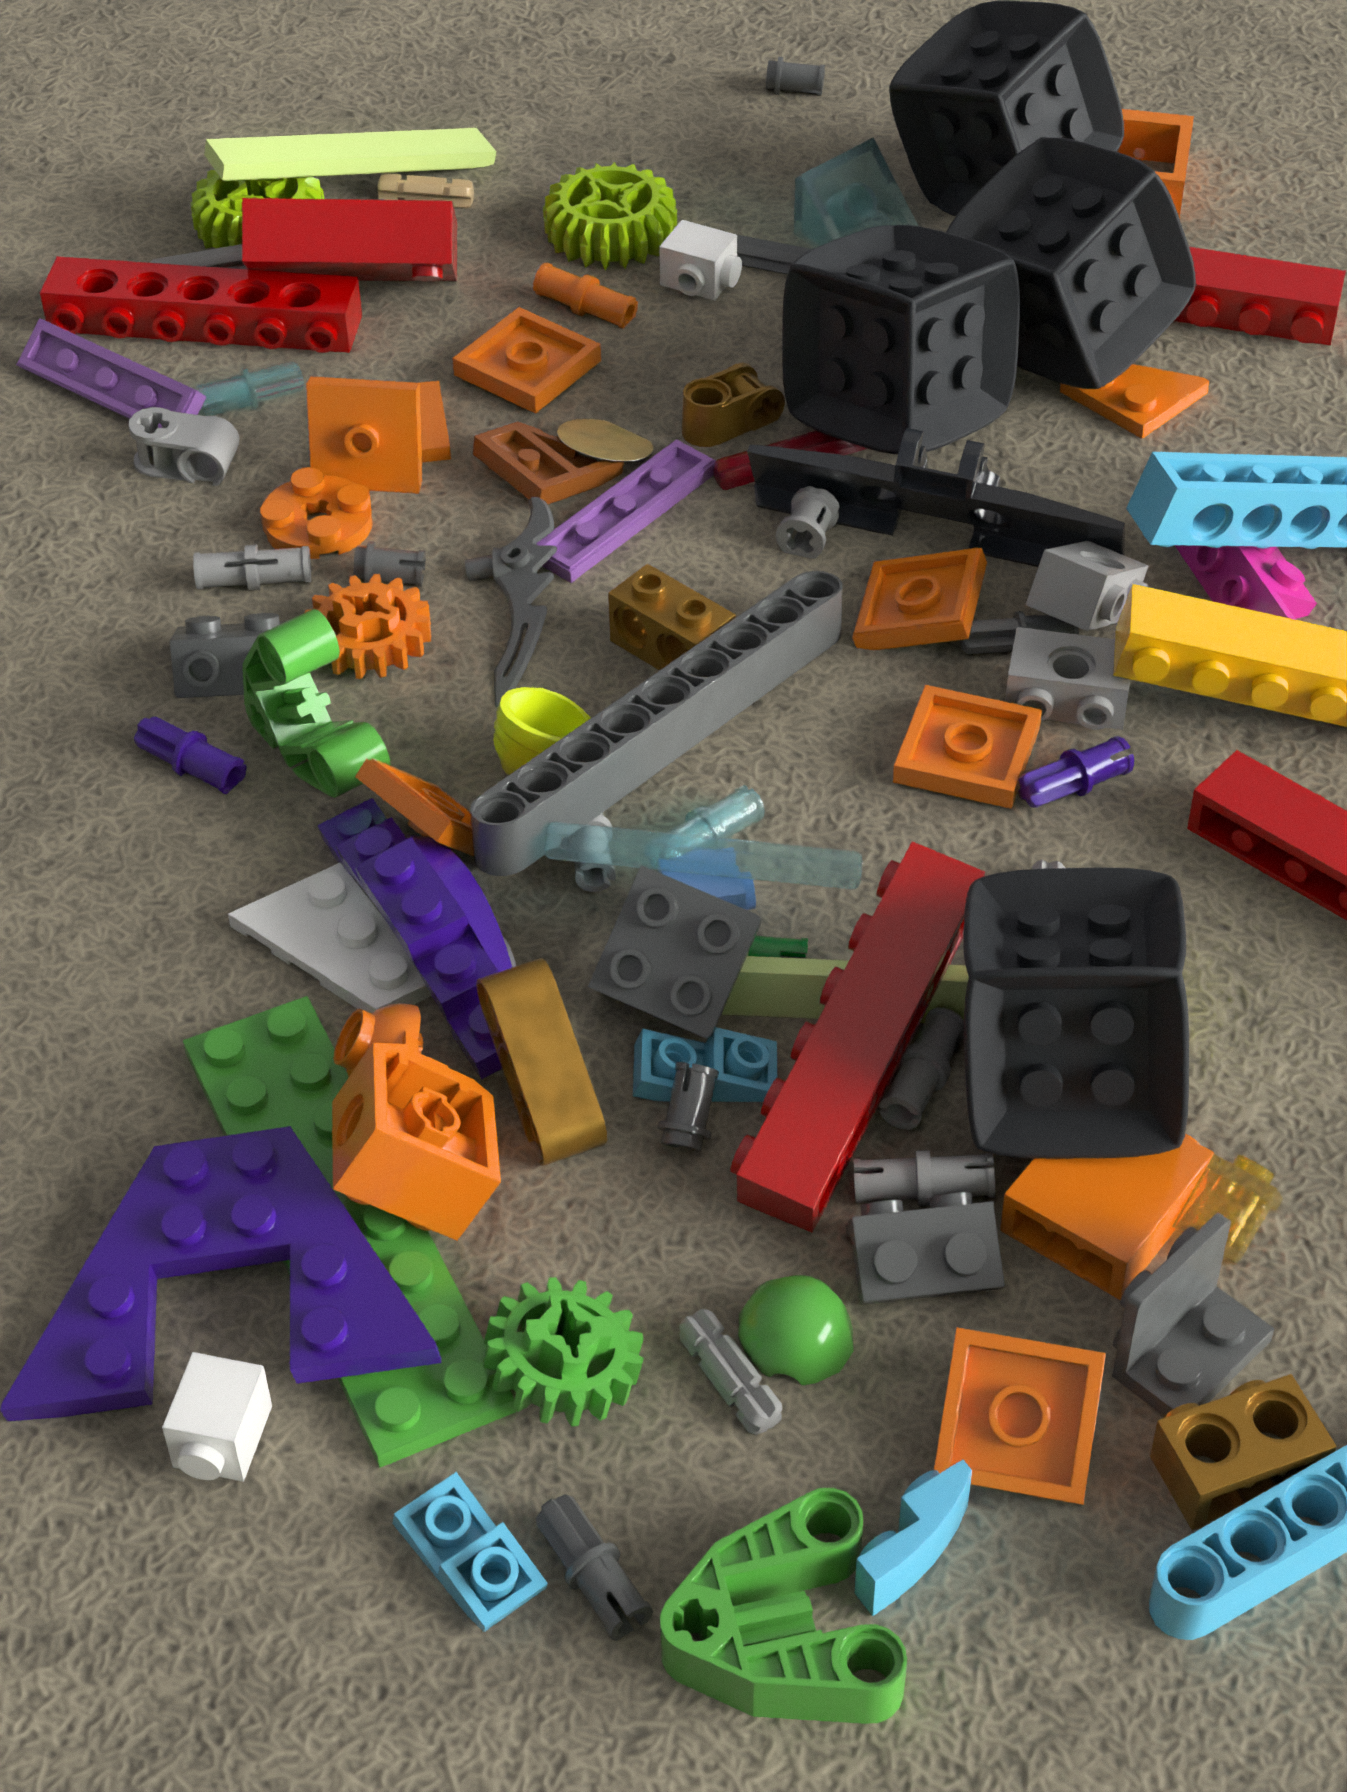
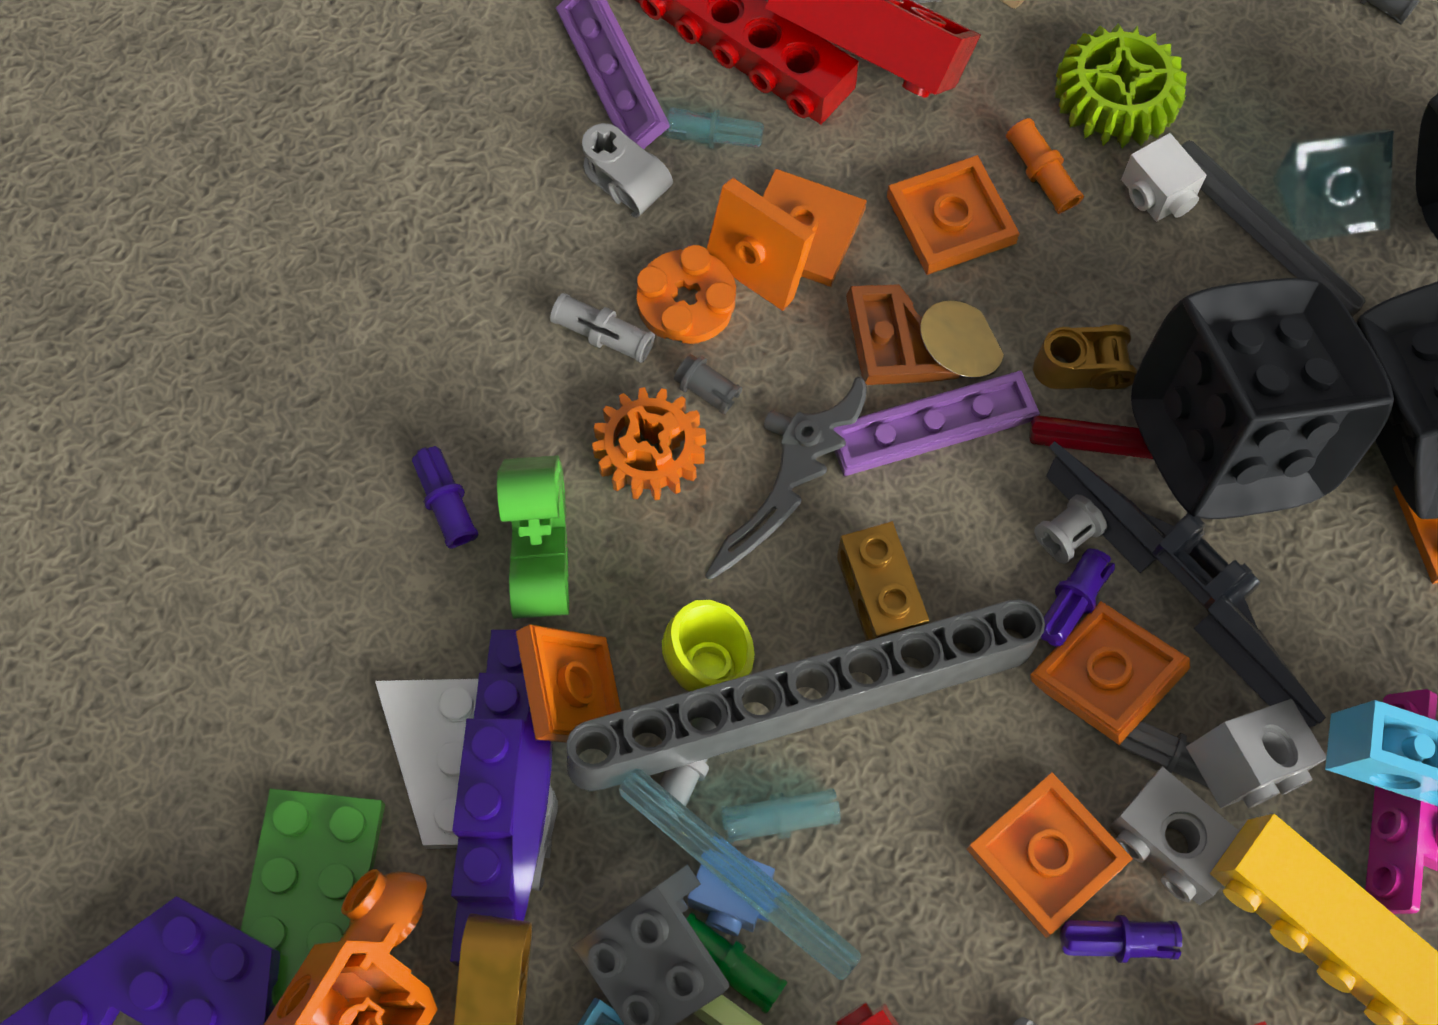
camera: 30 degrees right, 20 degrees up
dark grey bracket [170,613,286,698] -> none
none -> dark purple axle [1041,548,1115,647]

